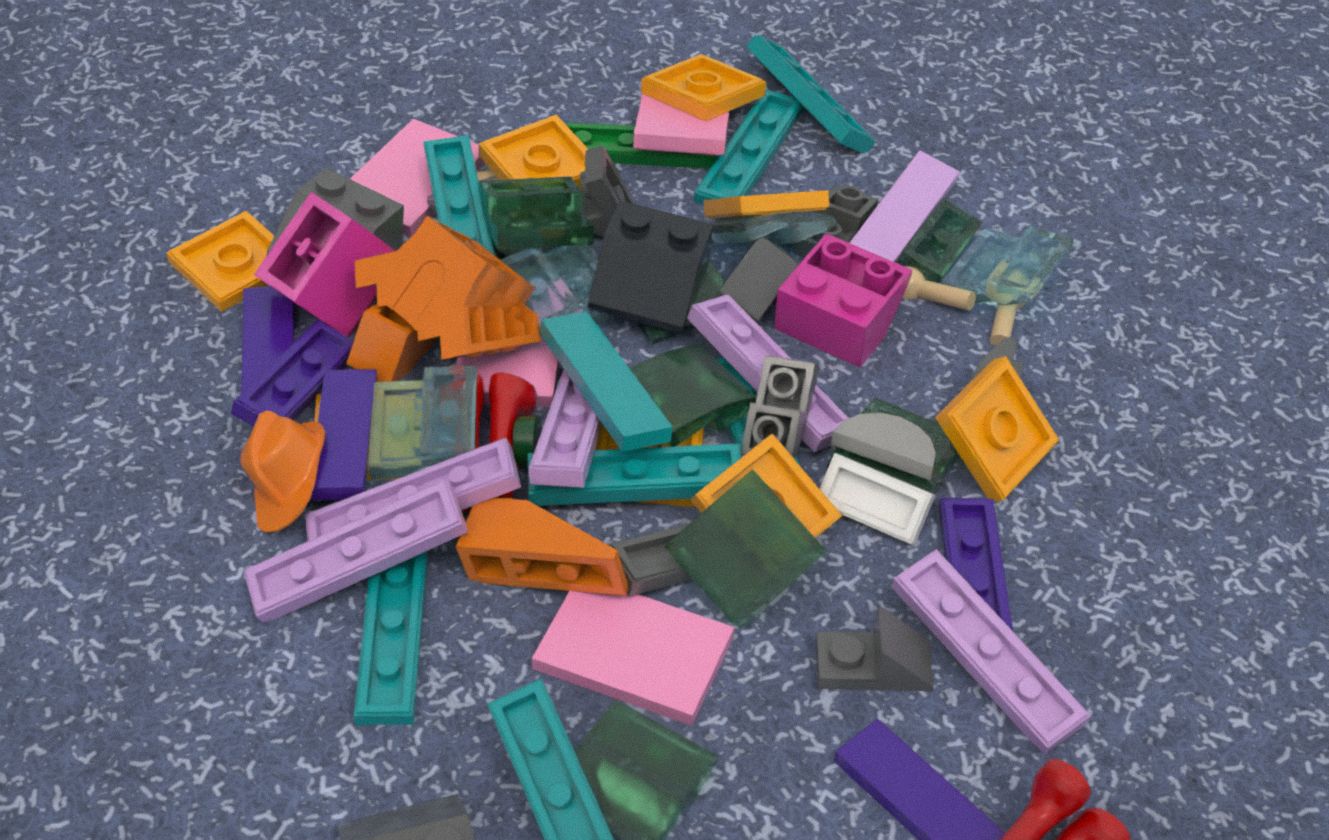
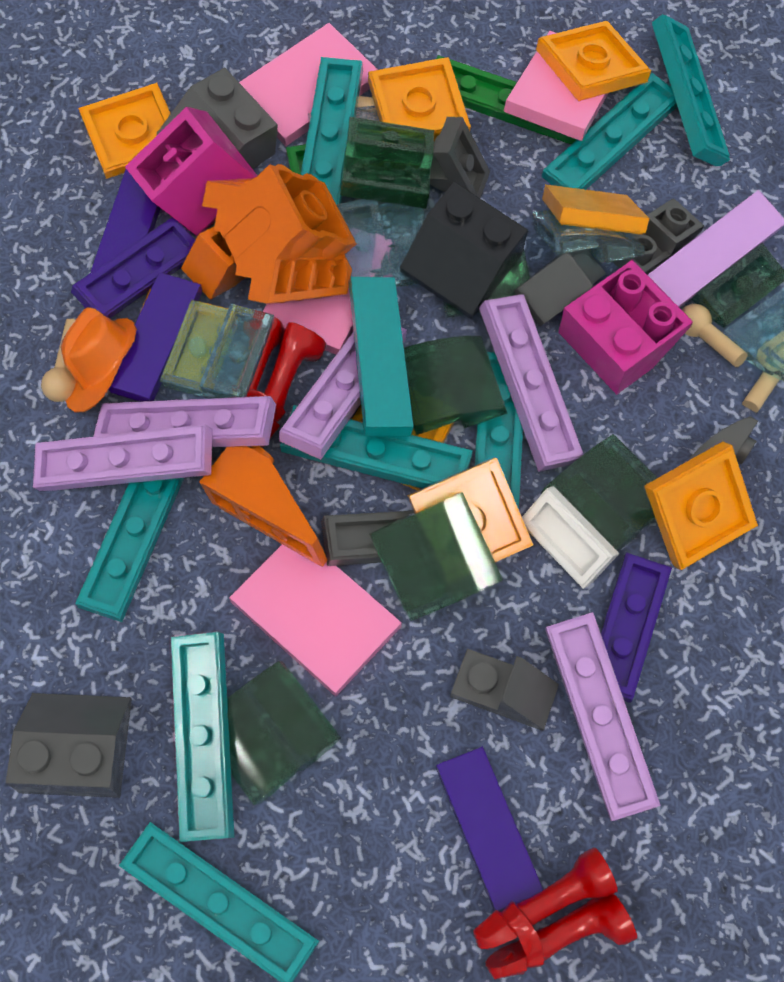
camera: 20 degrees right, 20 degrees up
dark green tile [513,415,543,468] -> none
dark grey slope [741,355,819,459] -> none
light grey tile [831,413,936,480] -> none
none -> tan bar [41,319,76,402]

